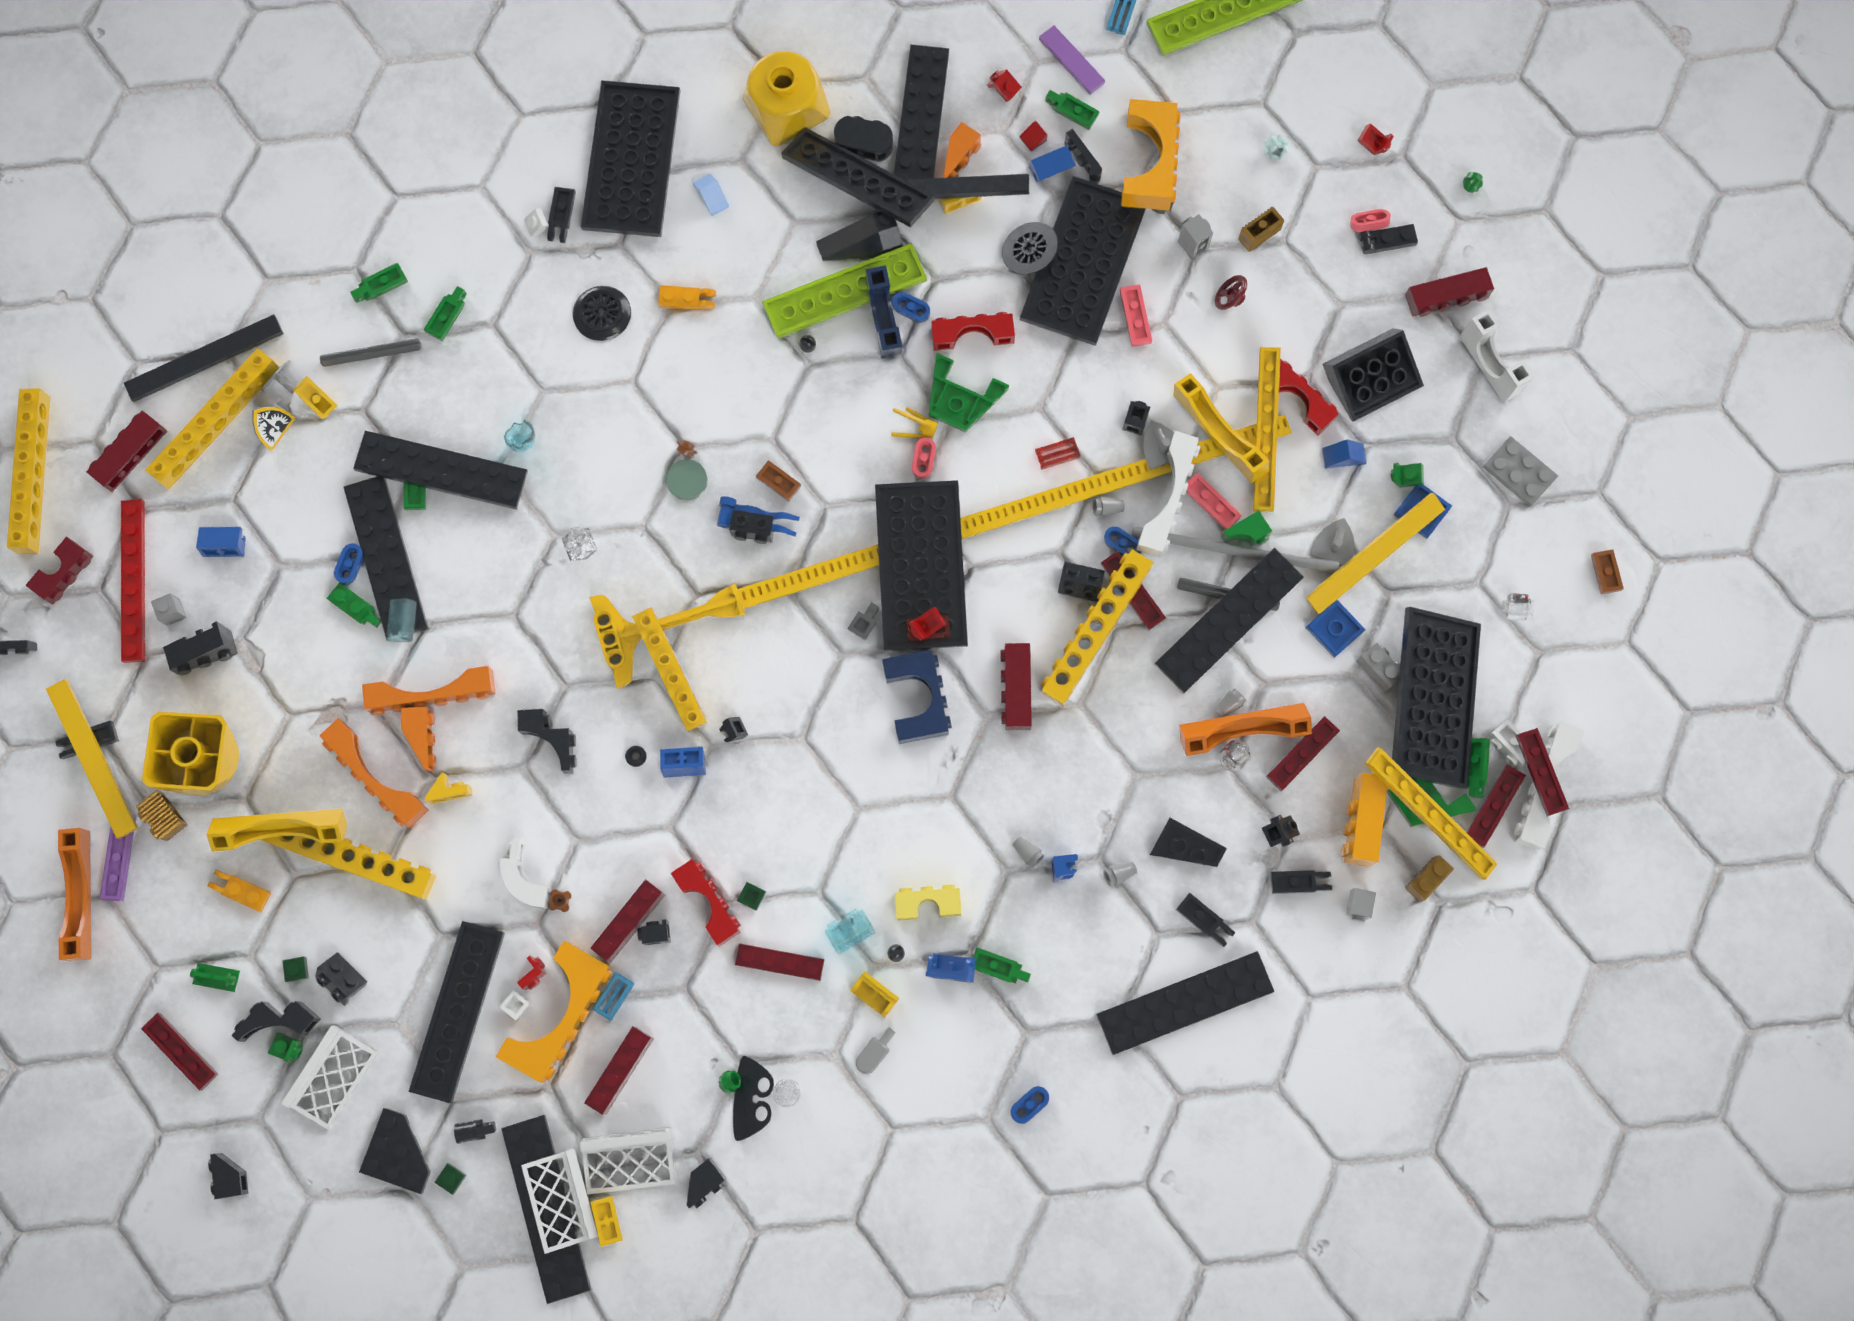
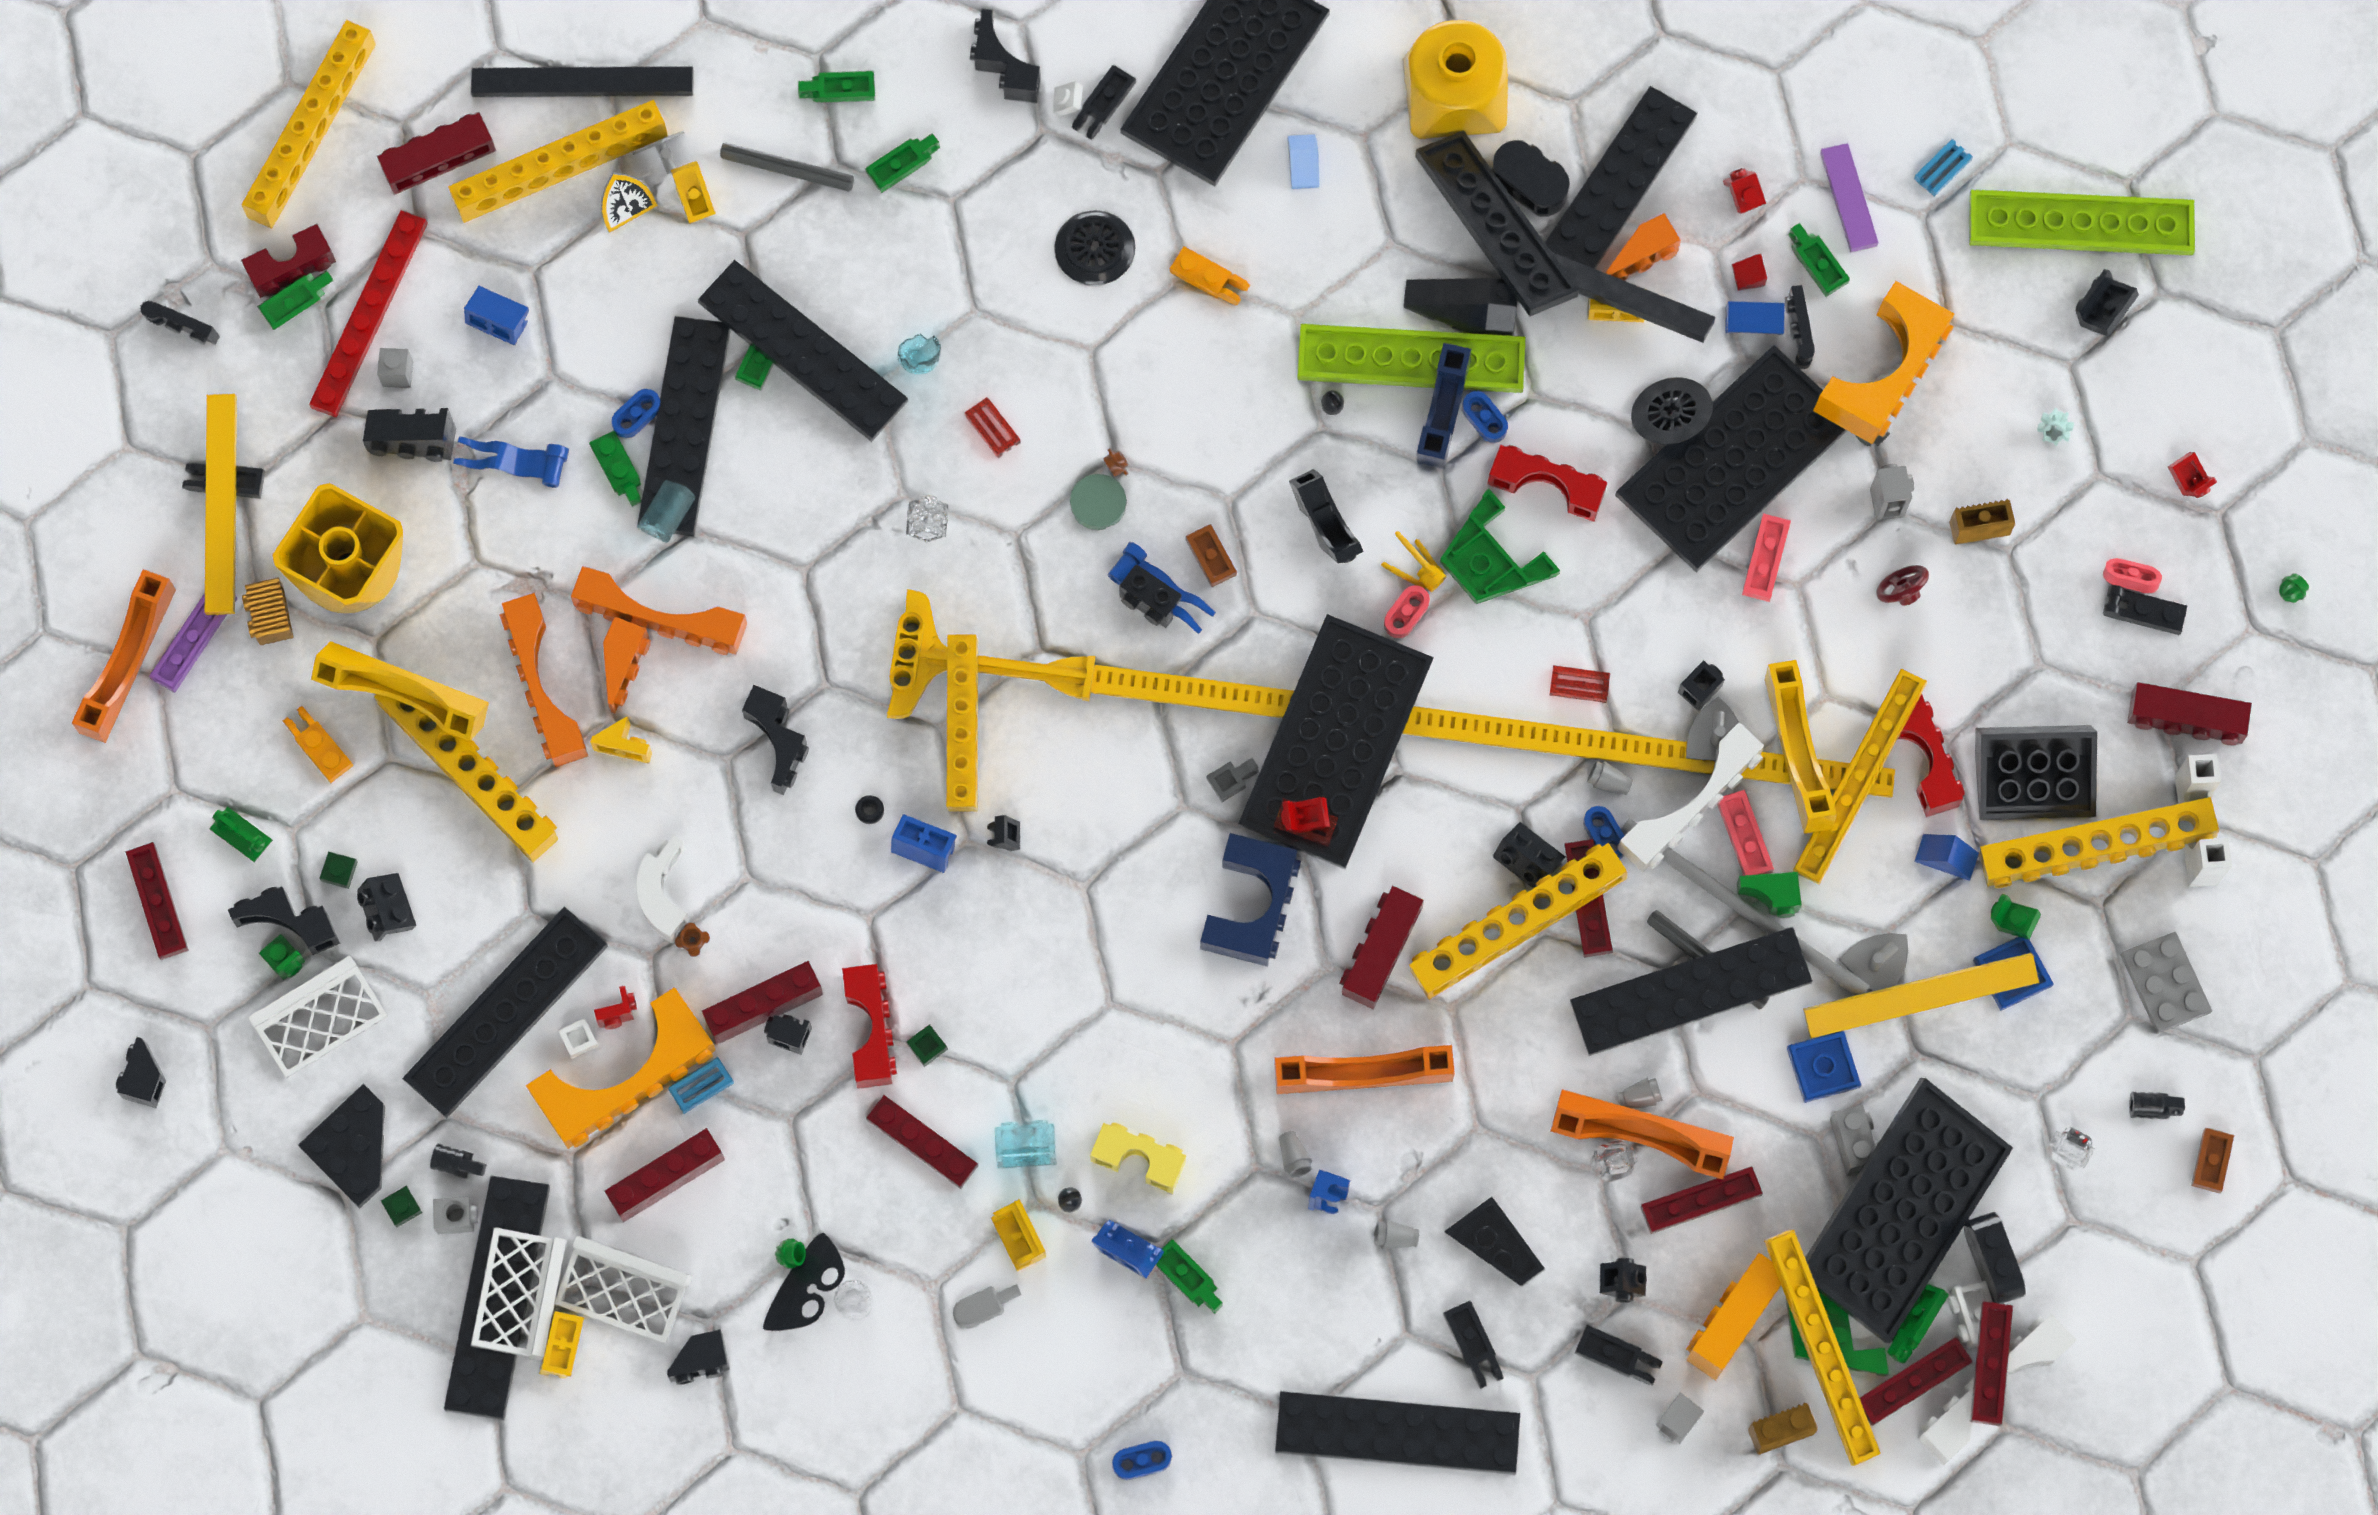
camera: 25 degrees right, 5 degrees down
none -> green hinge [257,271,334,330]
none -> light grey brick [433,1197,479,1234]
none -> blue flag [453,436,569,488]
none -> clear red tile [964,397,1021,458]
none -> black arch [970,9,1041,103]
none -> orange arch [1274,1045,1455,1095]
none -> black arch [1289,469,1364,564]
none -> black brick [1964,1212,2026,1304]
none -> yellow brick [1979,797,2219,888]
none -> black bracket [2075,269,2139,337]
none -> black hinge [2129,1091,2185,1119]

